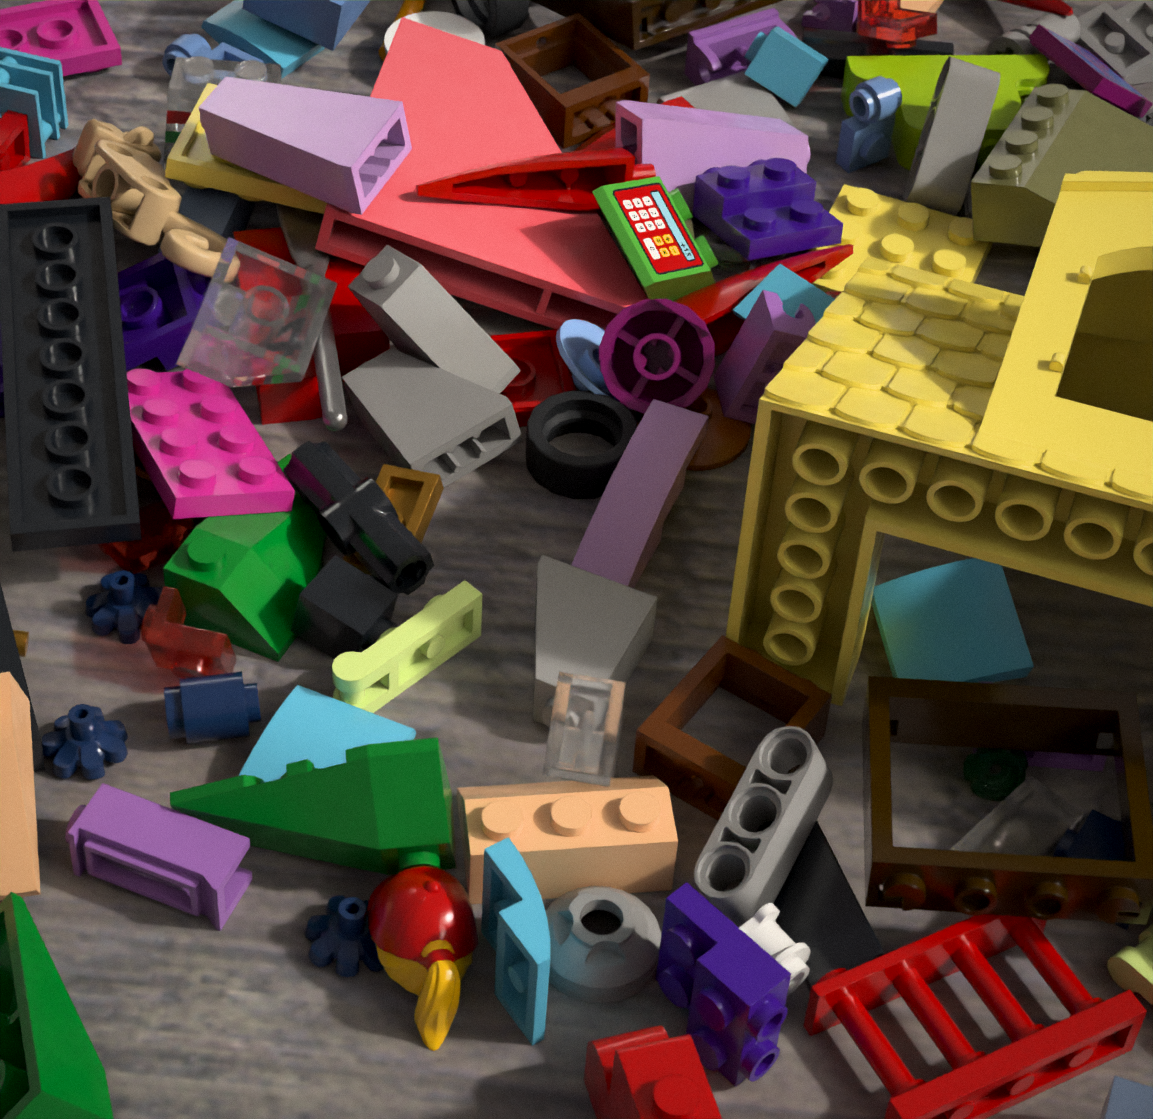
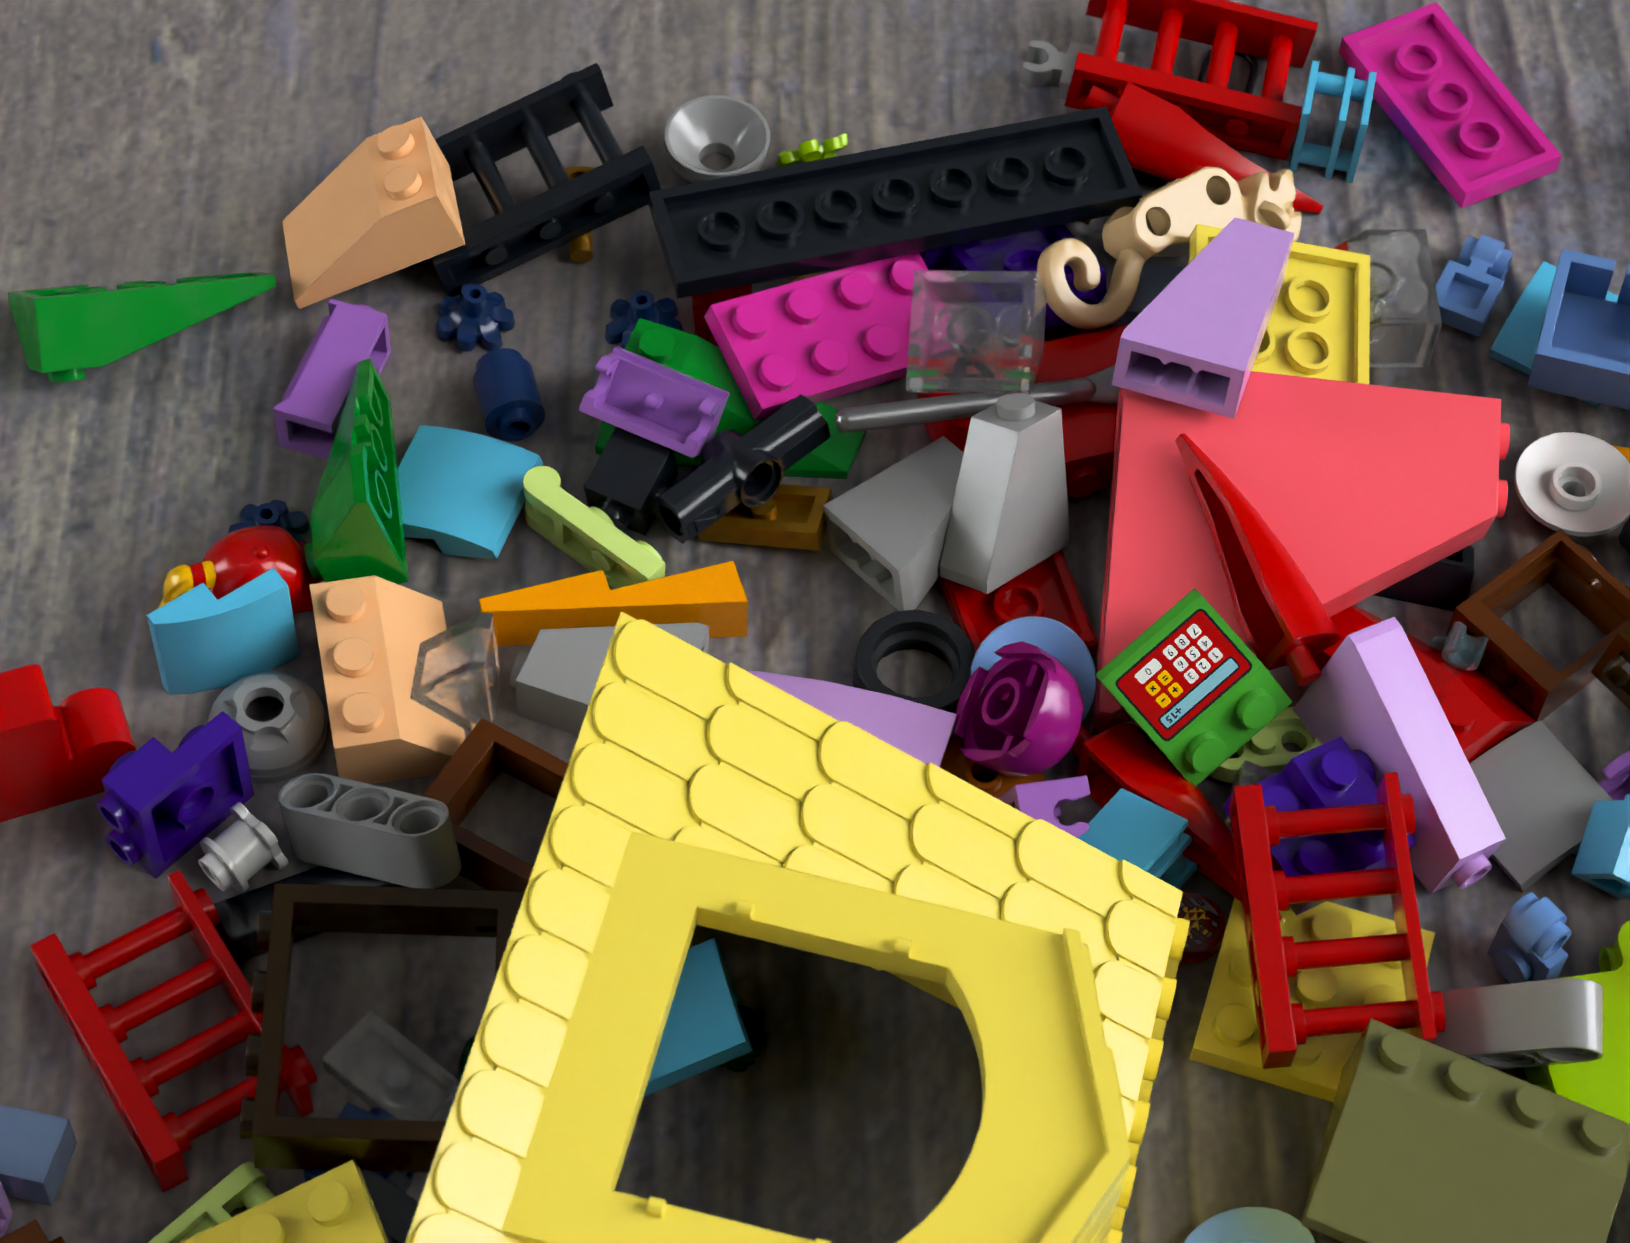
camera: 85 degrees right, 10 degrees up
clear red bracket [141,586,237,679] -> none
none -> light orange slope [479,561,748,647]
none -> medium lavender hinge [578,346,730,458]
none -> red fence [1229,772,1446,1069]
none -> clear light blue hand [1431,621,1489,671]

